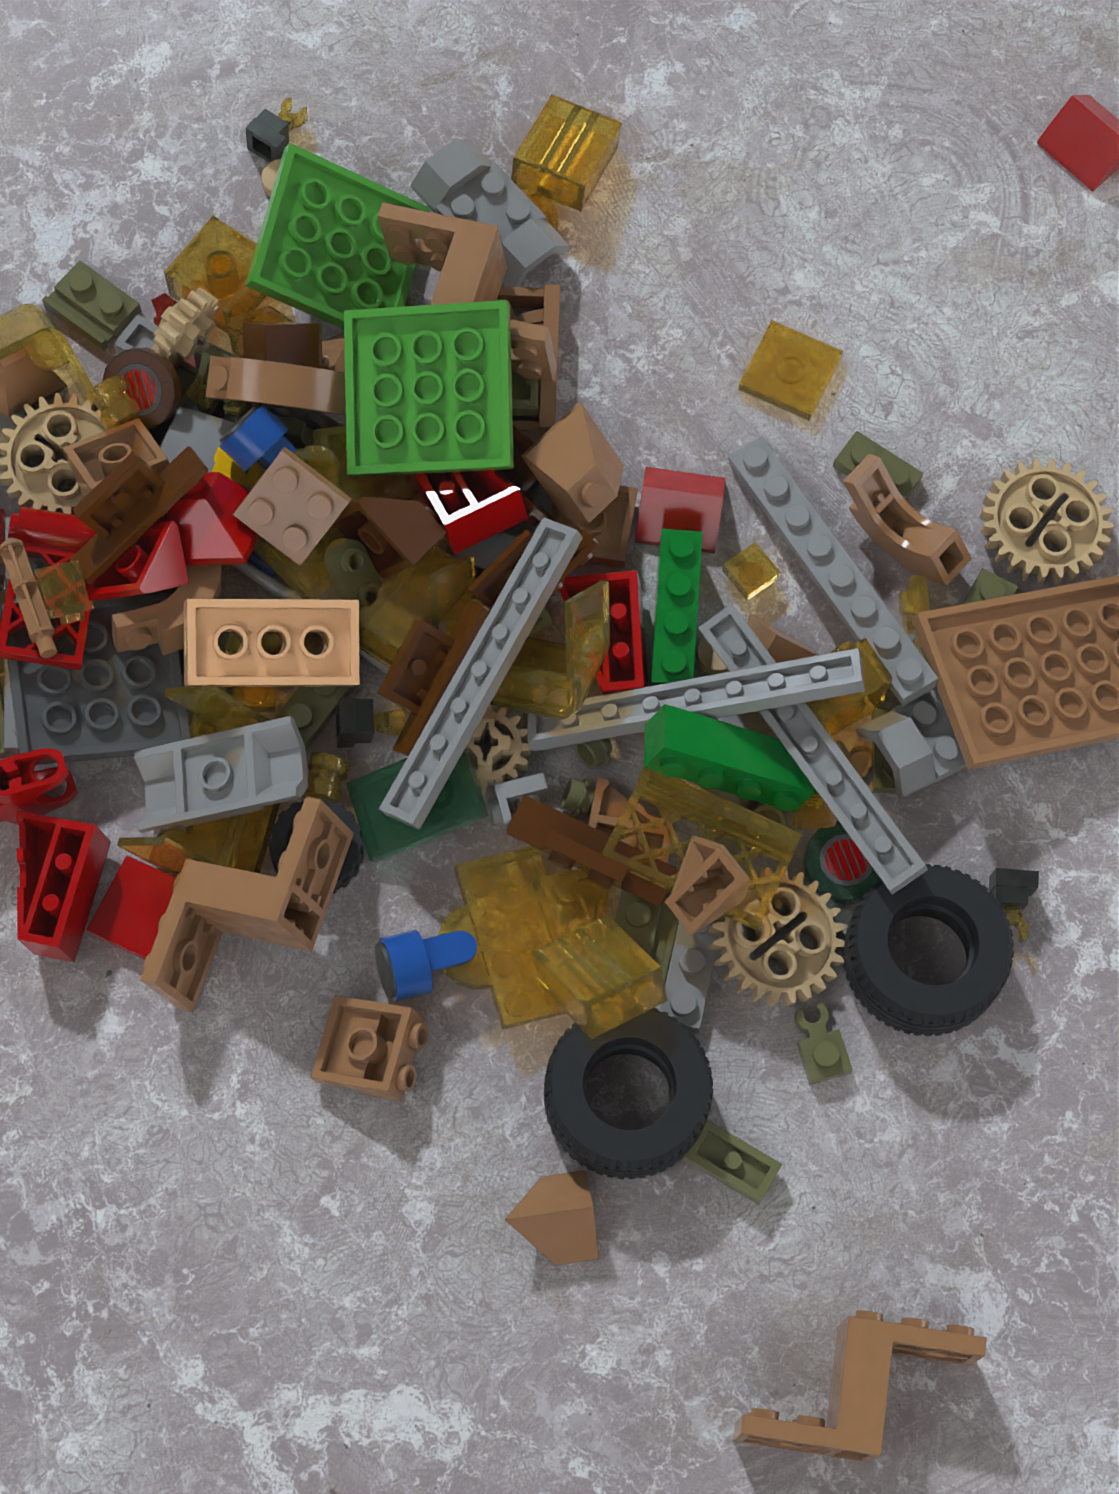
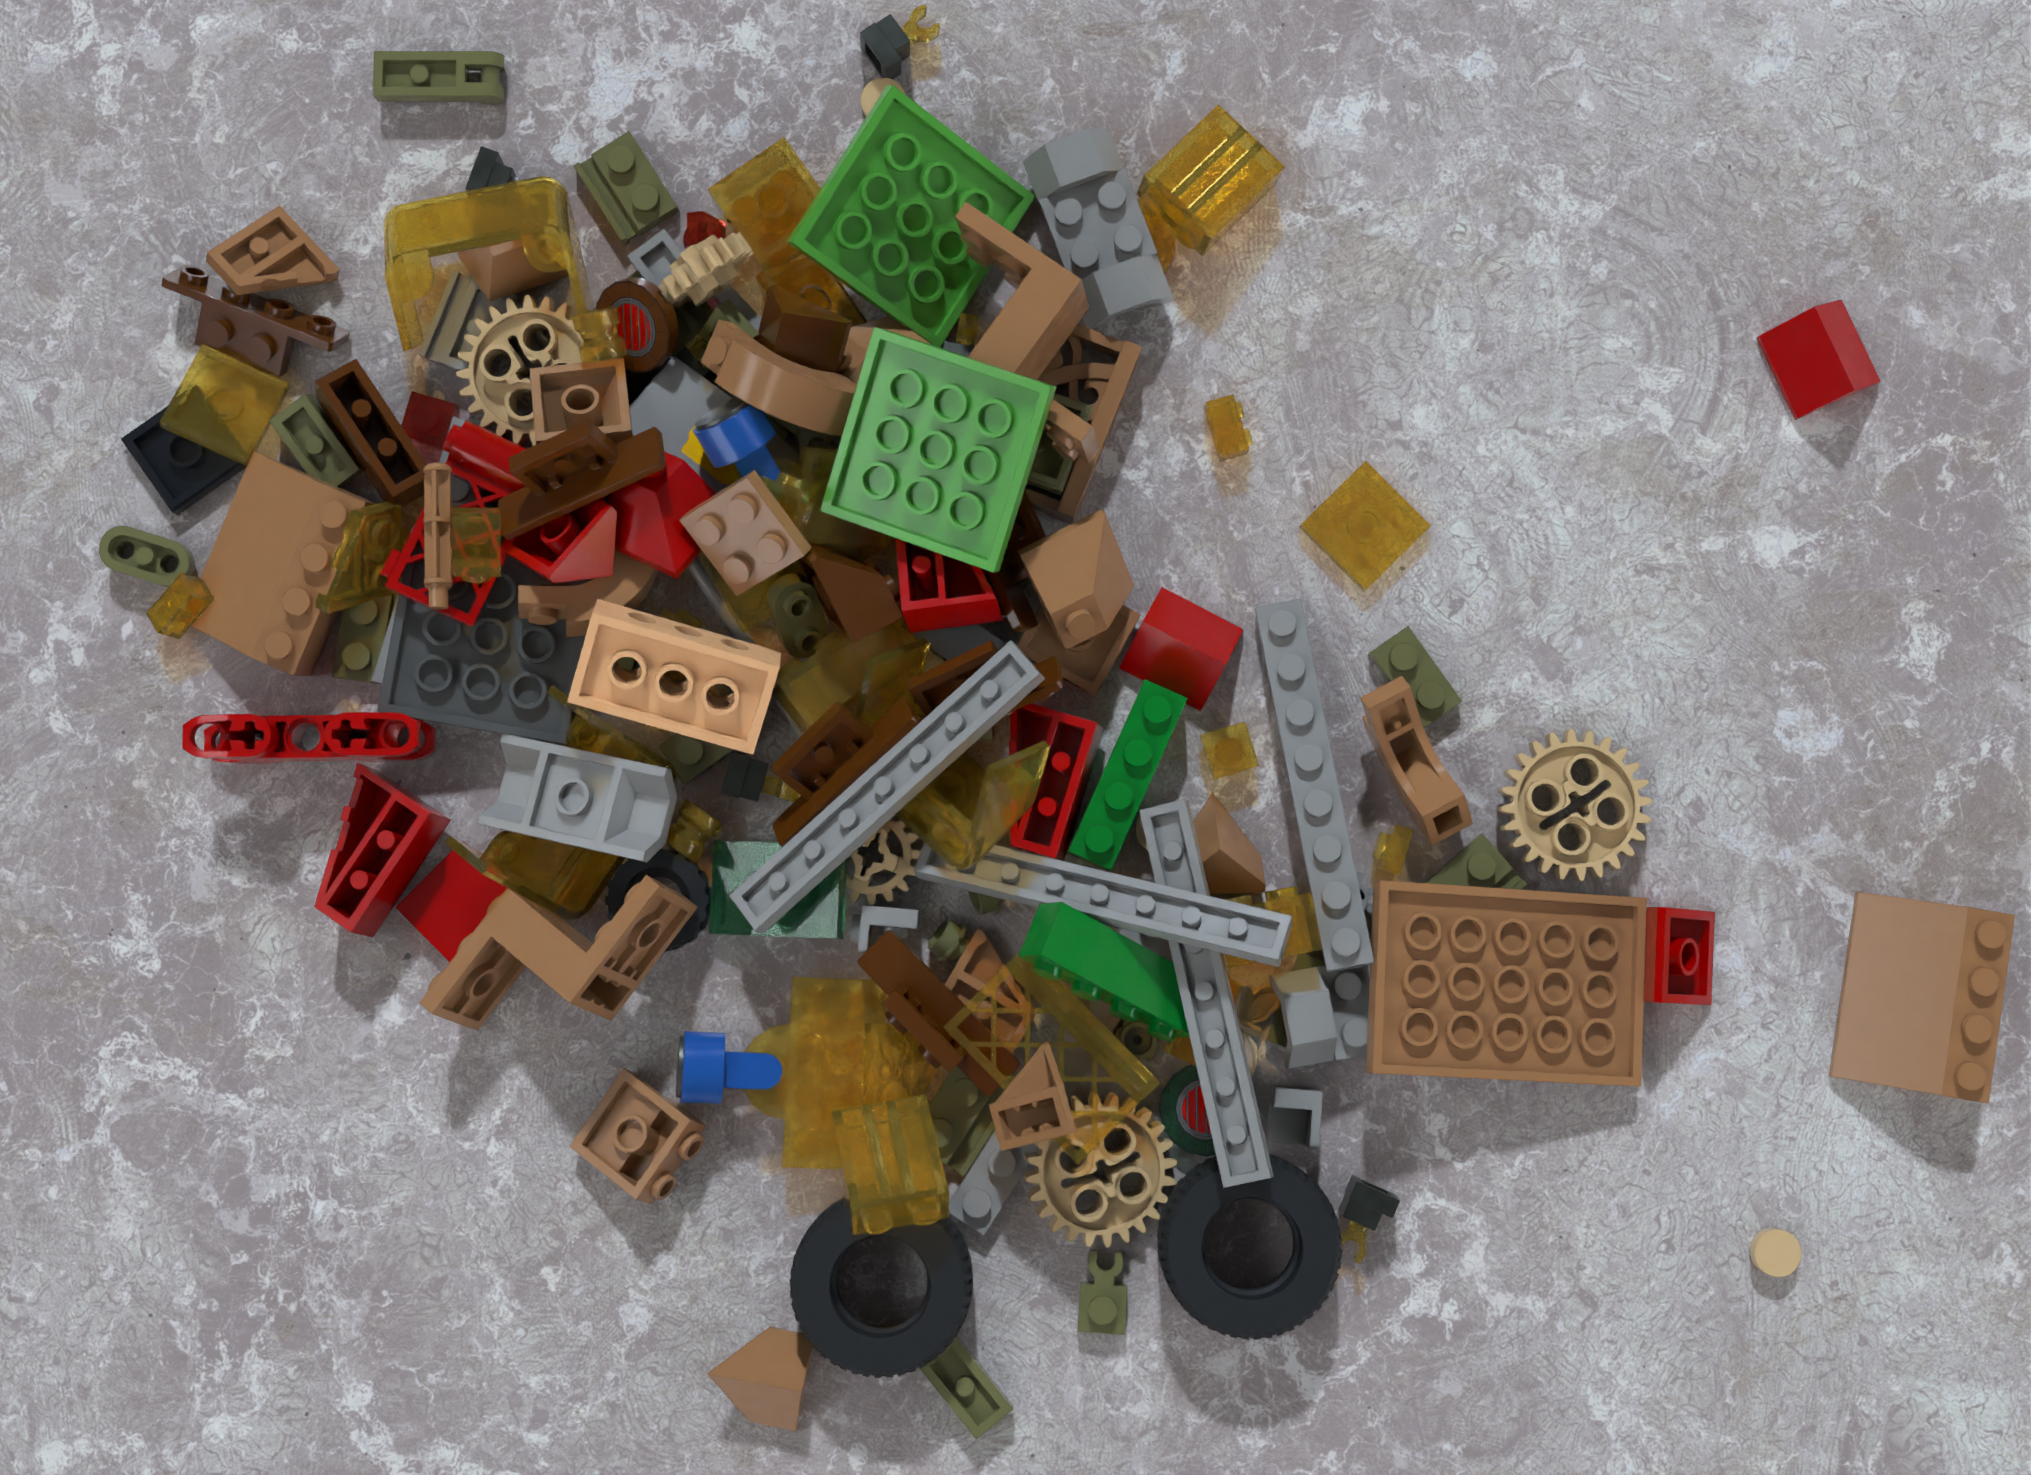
camera: 25 degrees right, 15 degrees up
none -> clear yellow piece [1204,394,1252,462]
none -> light grey panel [1267,1085,1323,1149]

